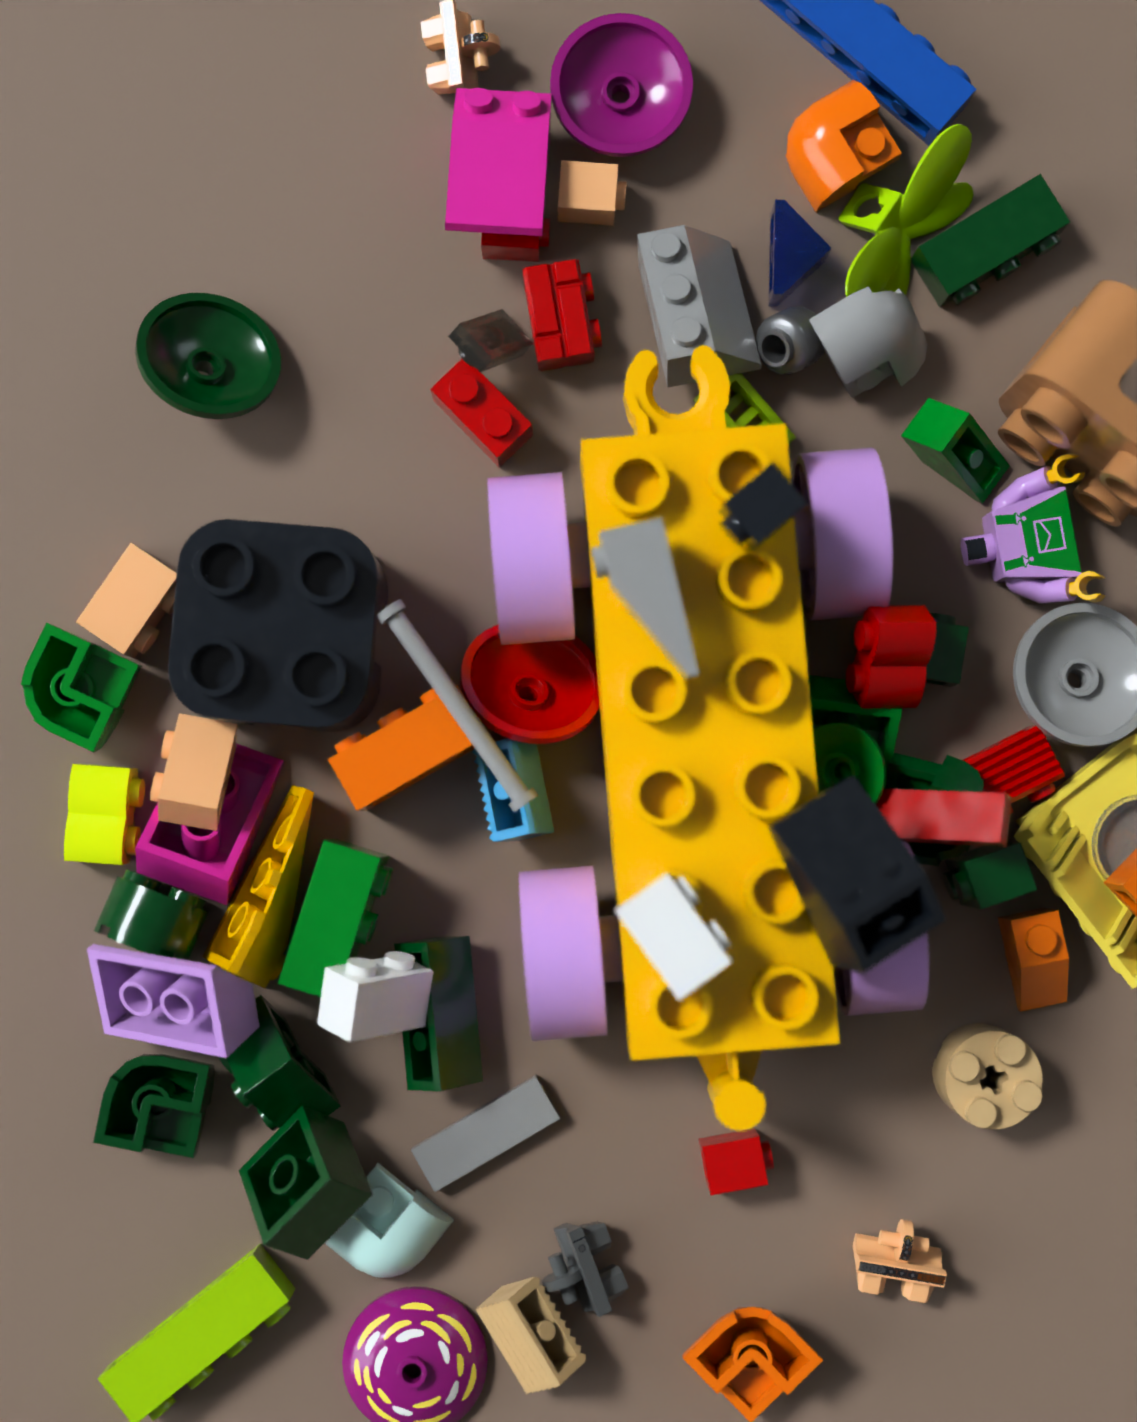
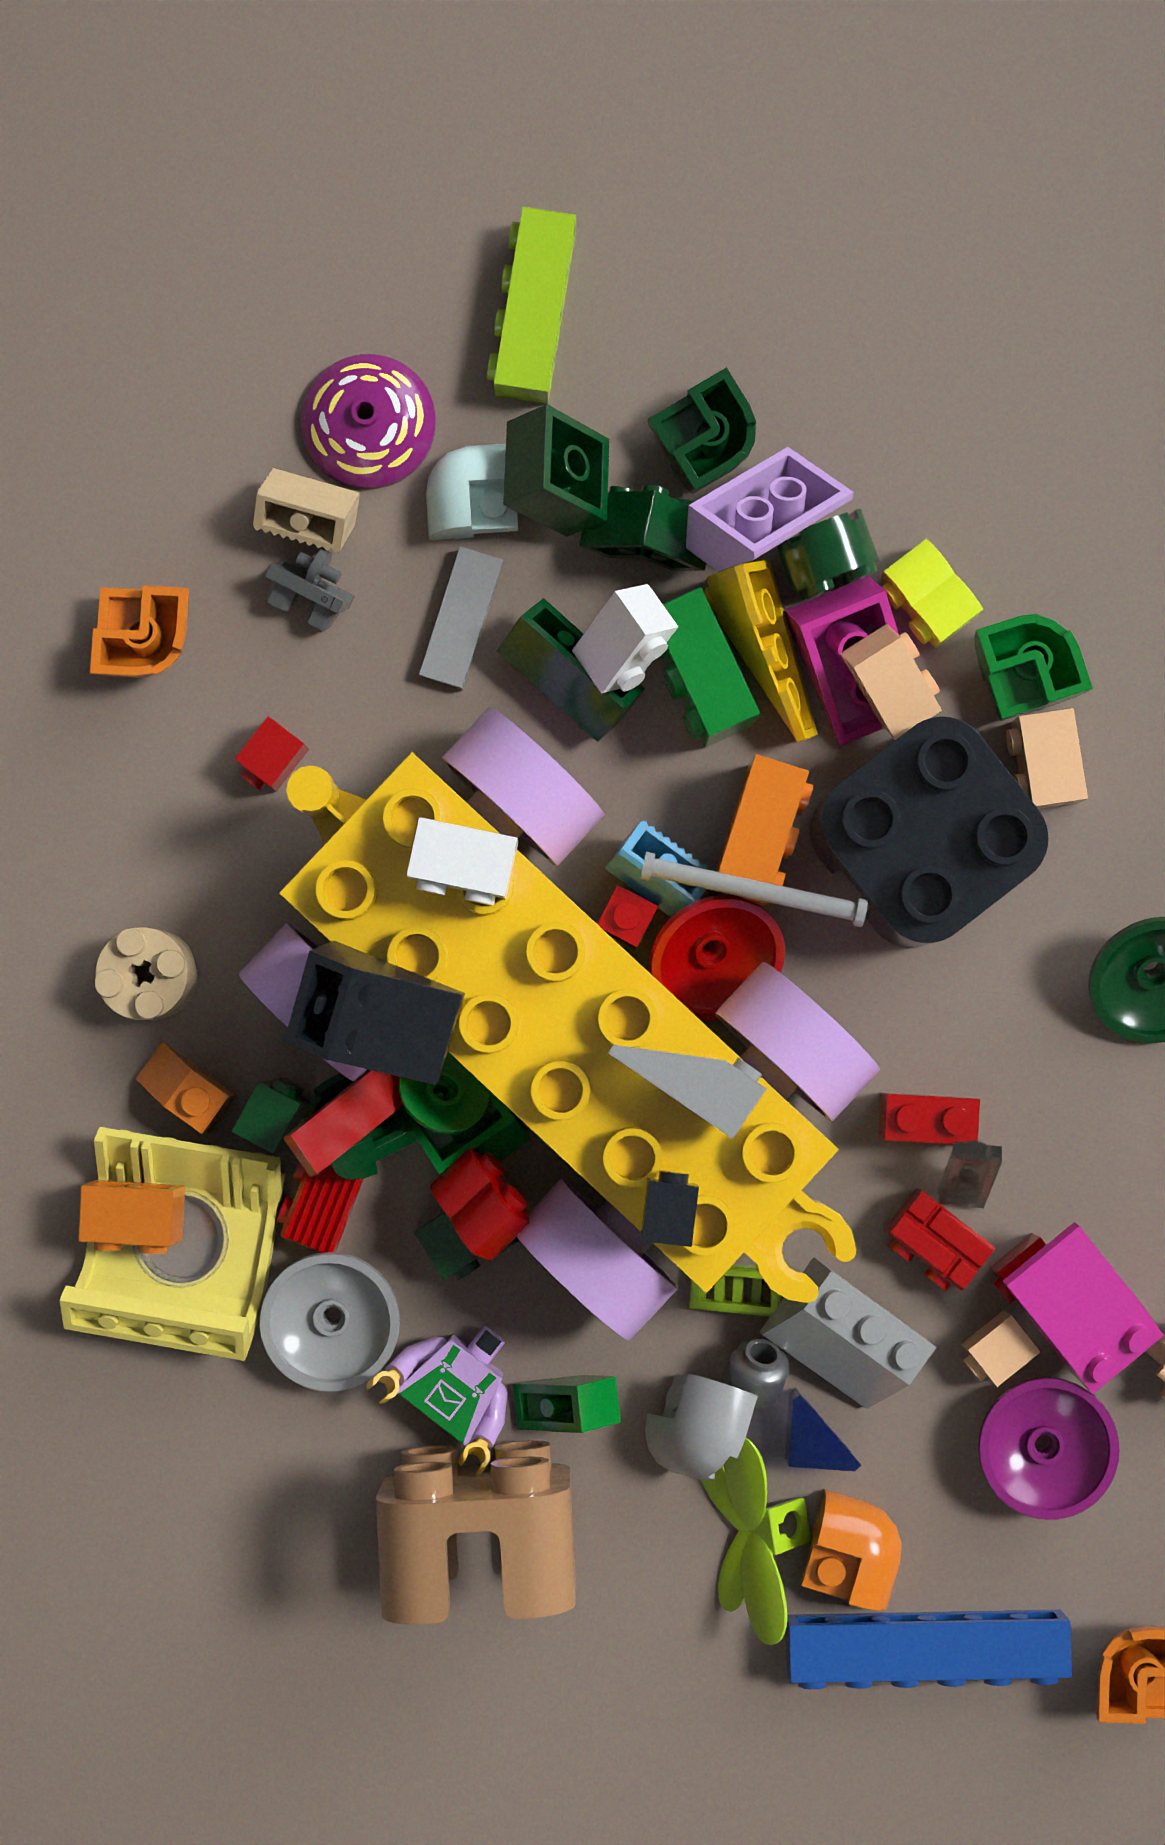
camera: 140 degrees right, 0 degrees up
light nougat hips [852,1219,947,1303] -> none
dark green brick [911,174,1071,307] -> none
none -> red brick [597,885,658,949]

